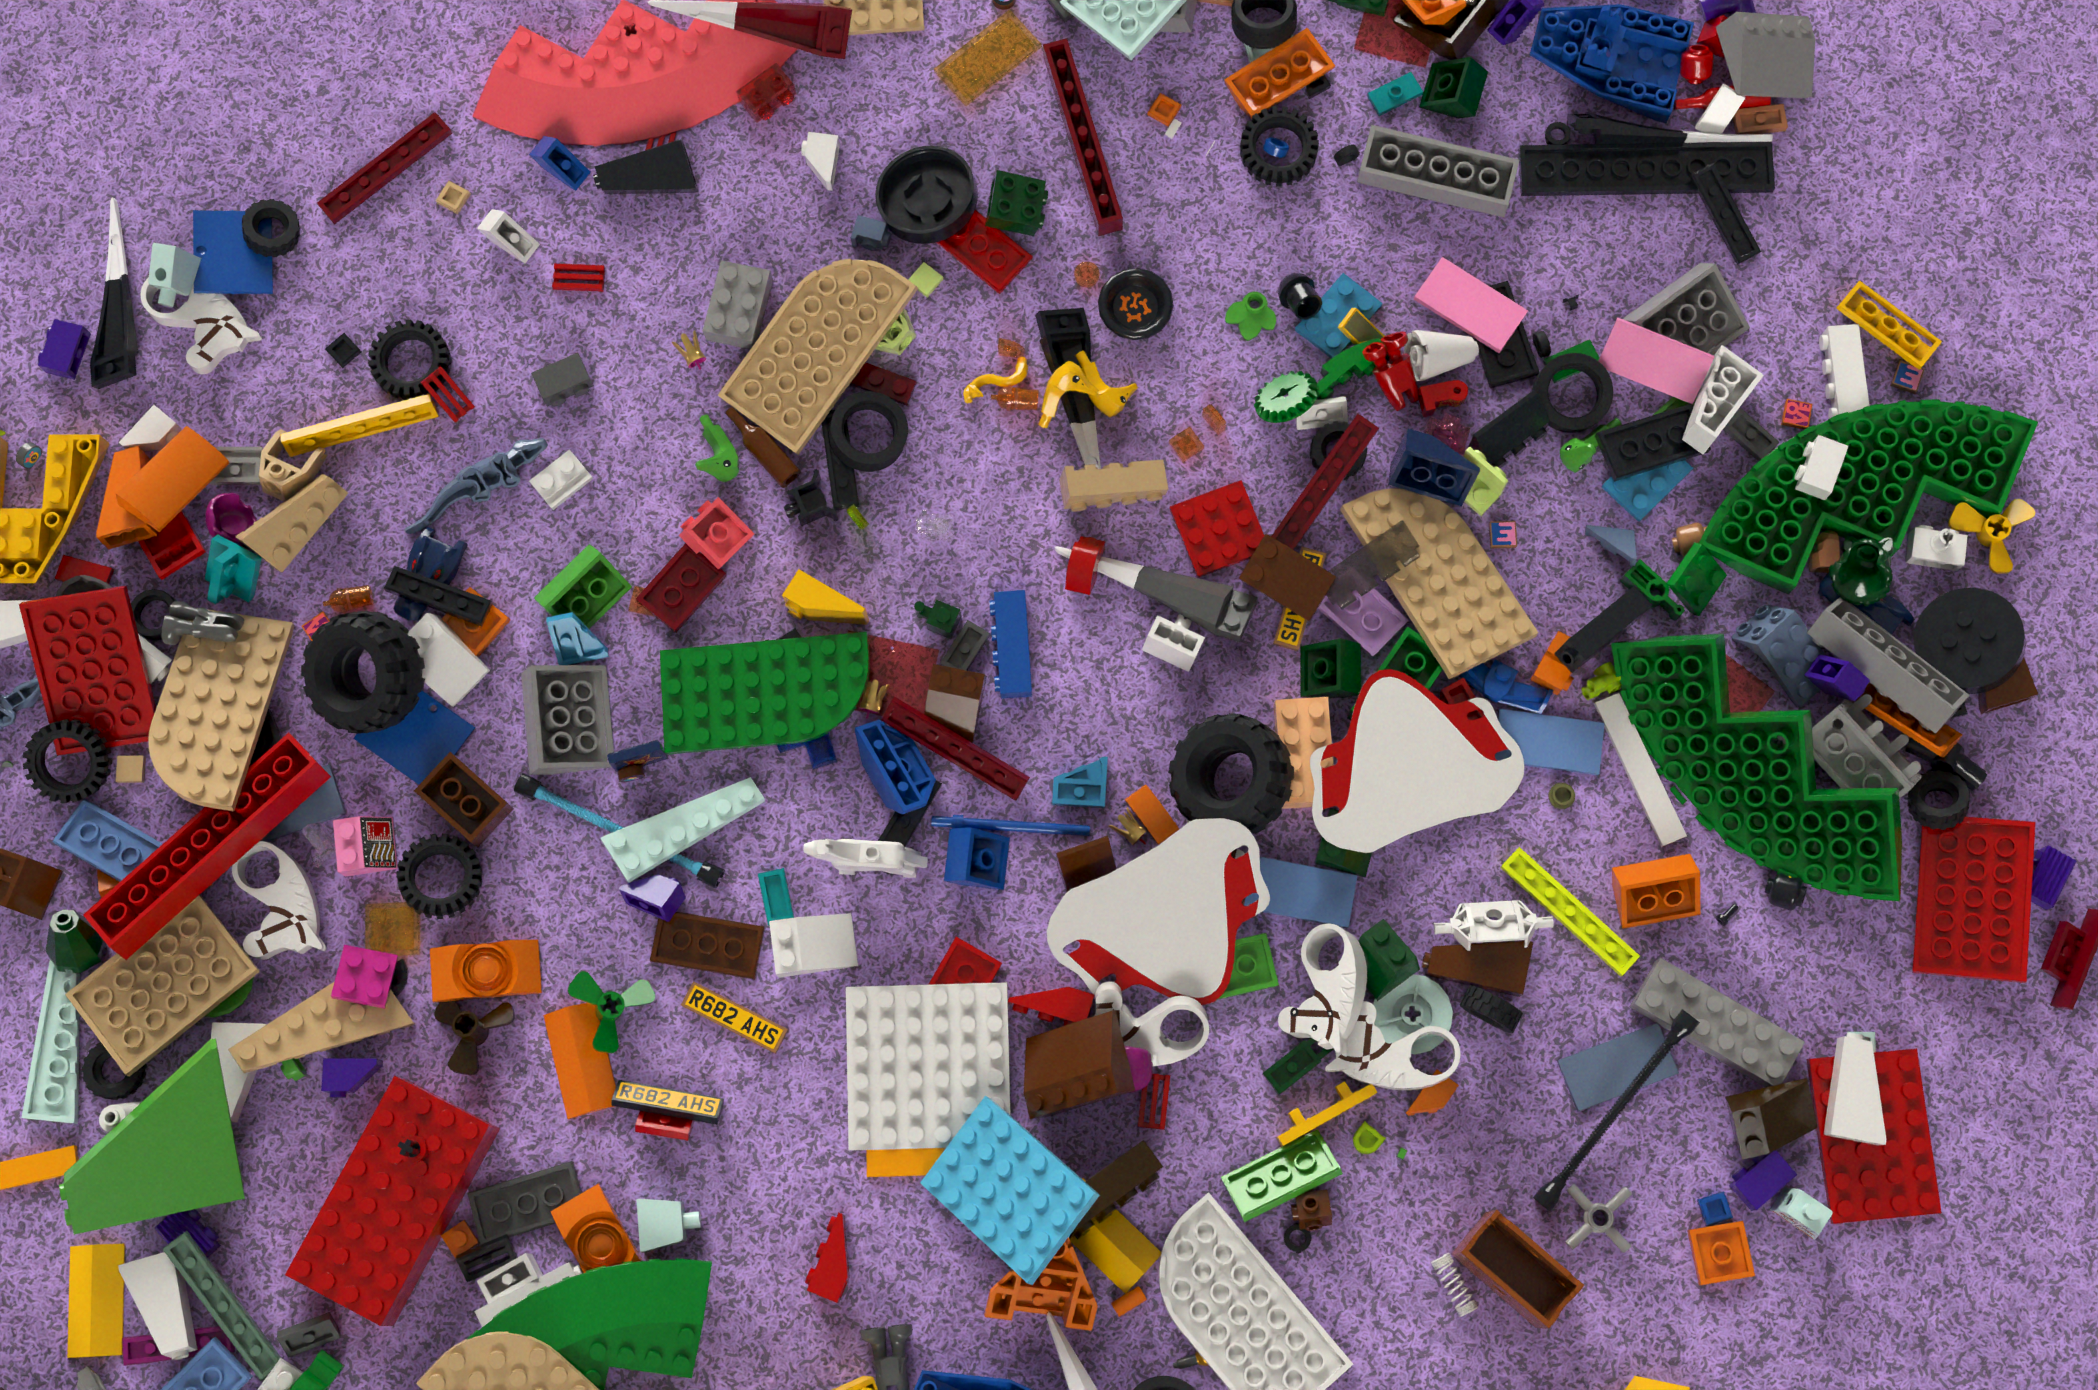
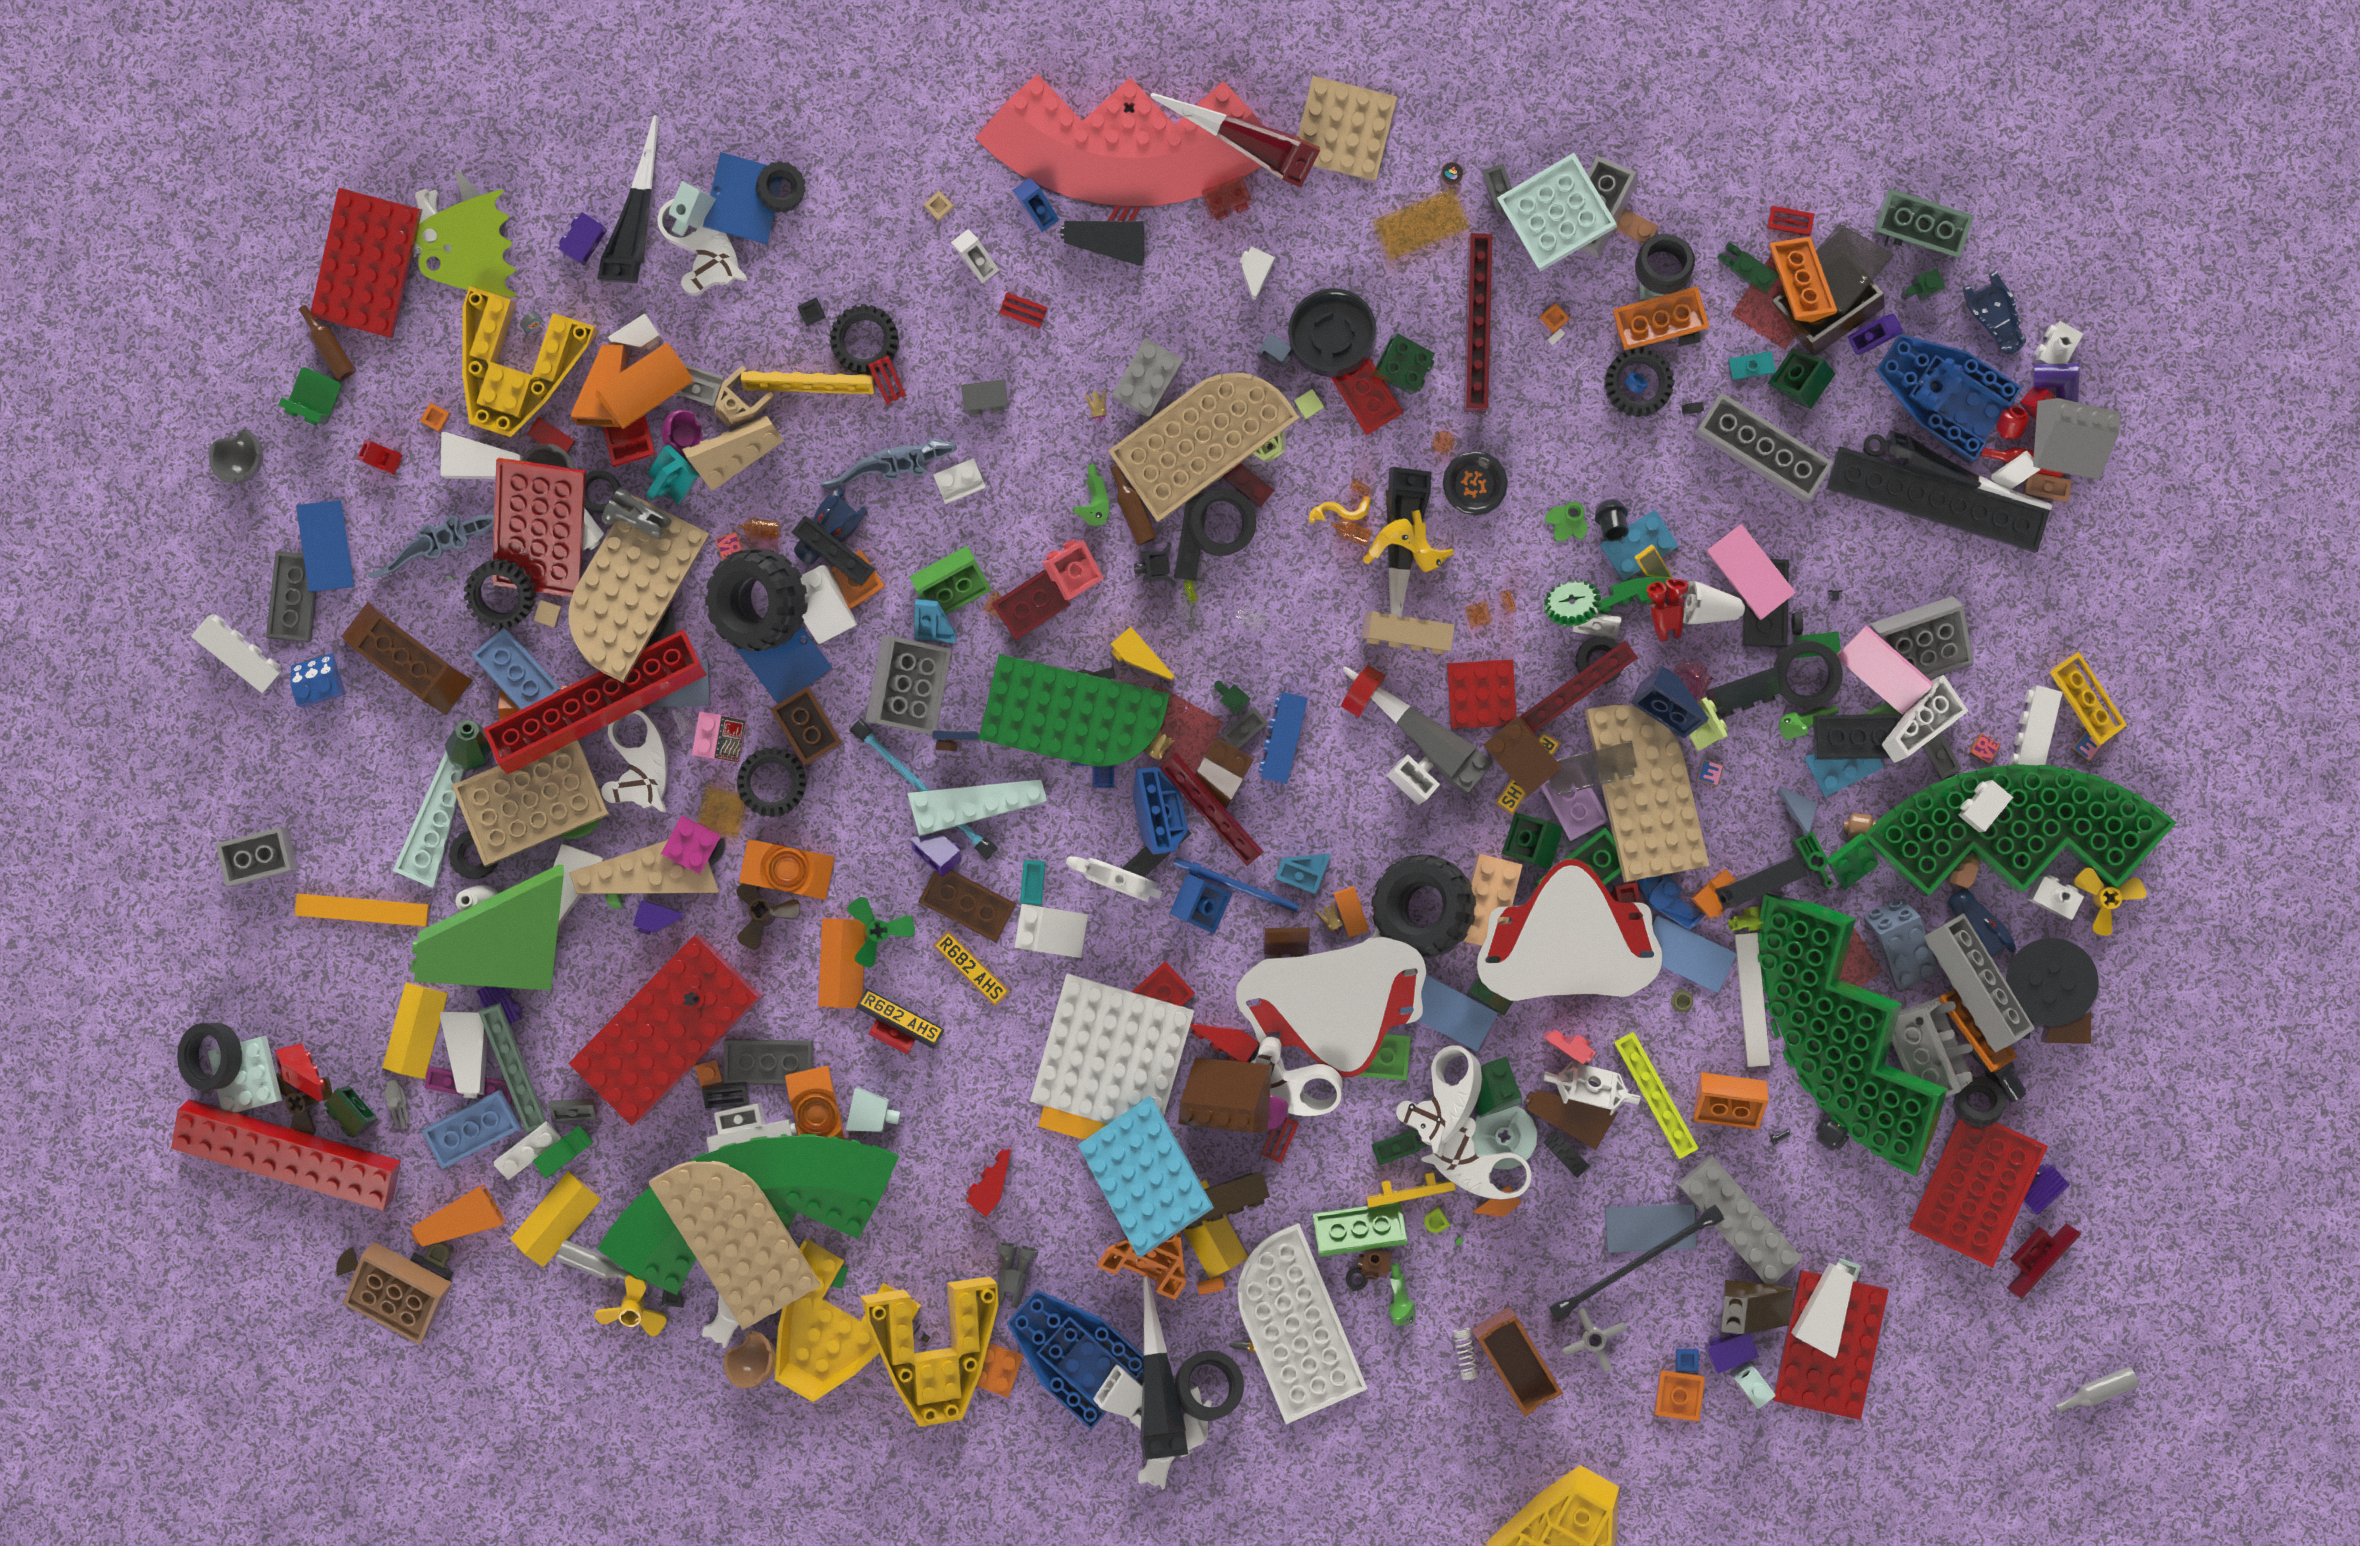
camera: 15 degrees right, 10 degrees up
dark red plate [317,112,452,225] -> none
red leg [1418,380,1468,417] -> none
black tile [1689,163,1761,265] -> none
dark purple brick [1804,654,1870,702] -> none
dark green hair [1829,536,1894,606] -> none
none -> bright green animal [1388,1263,1416,1326]
none -> coral plate [1542,1029,1596,1065]

